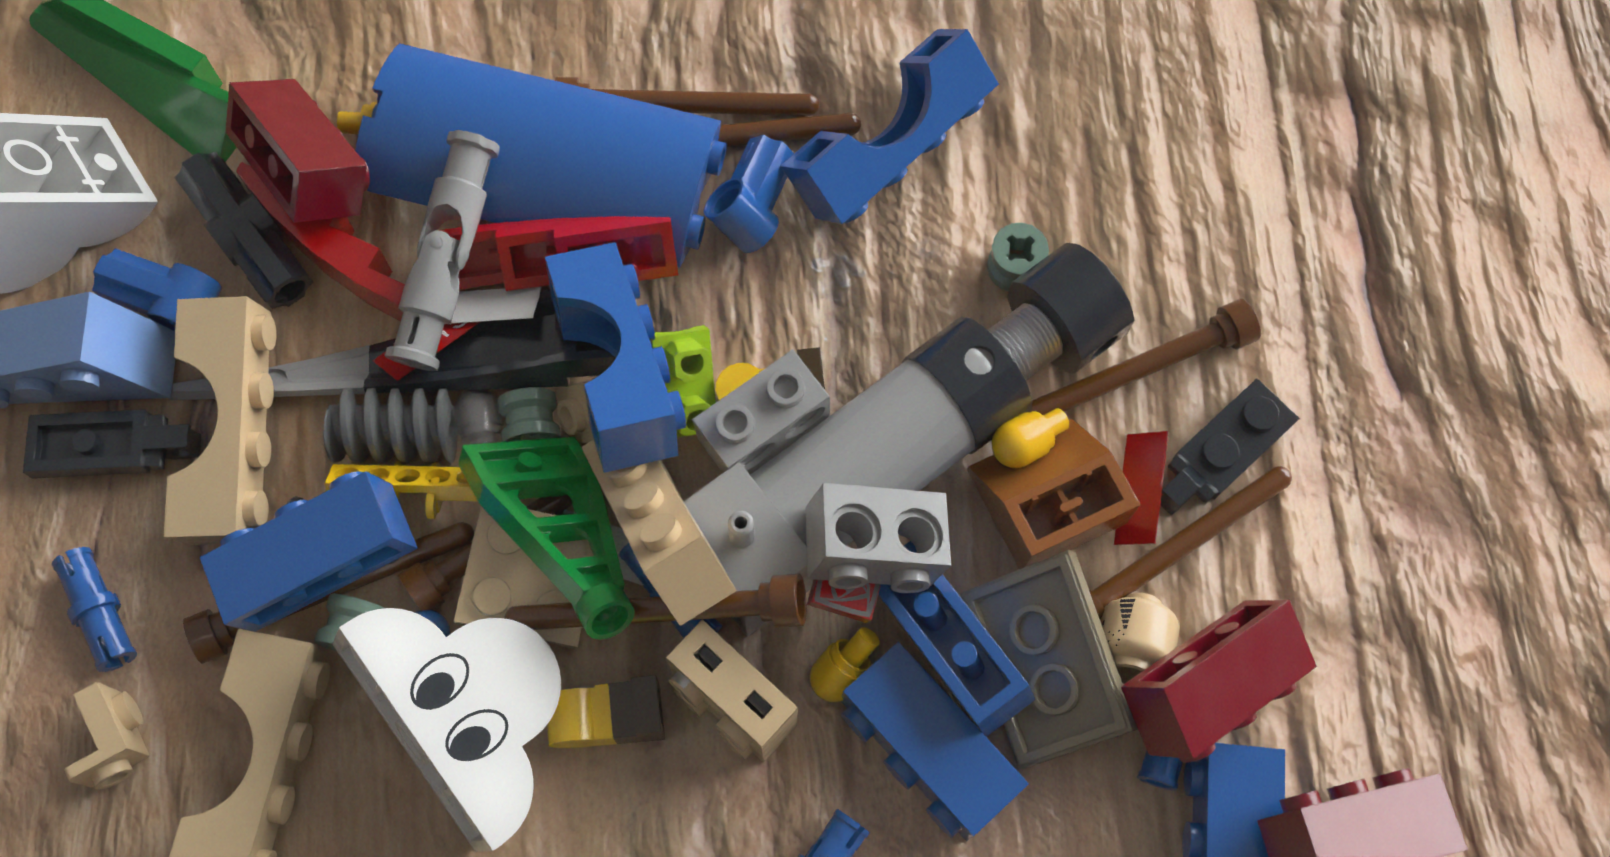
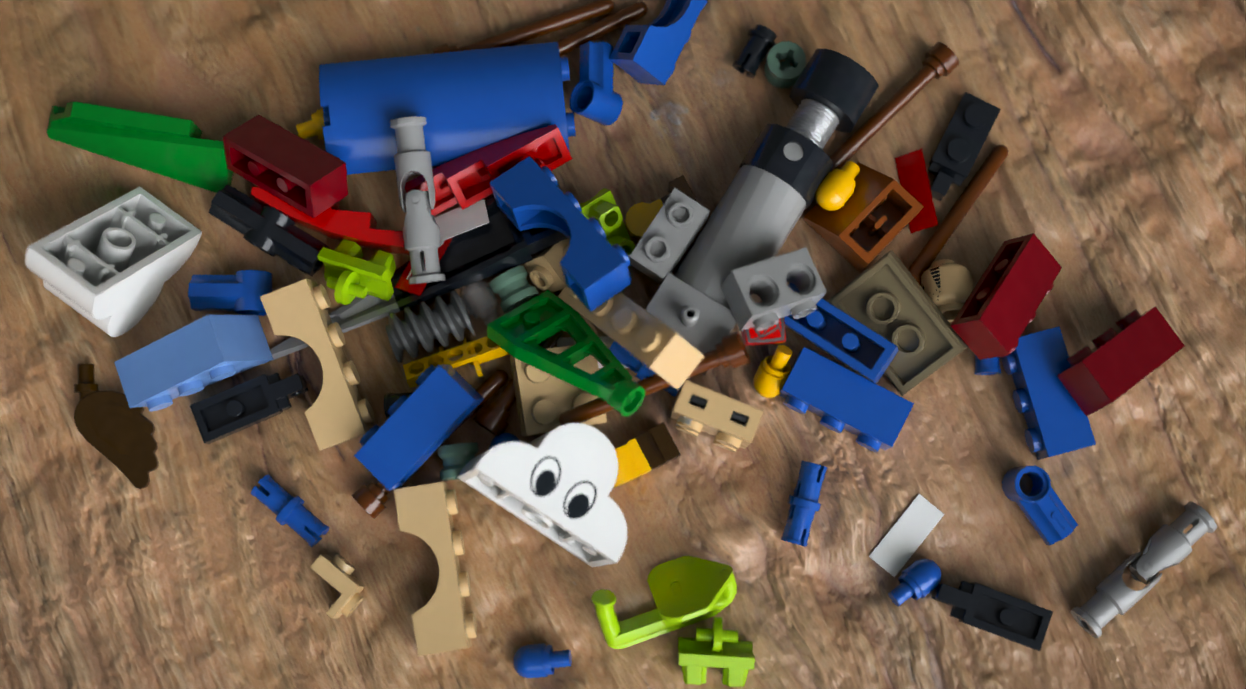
camera: 20 degrees left, 10 degrees up
none -> lime hips [317,239,396,305]
none -> black pin [732,24,777,78]

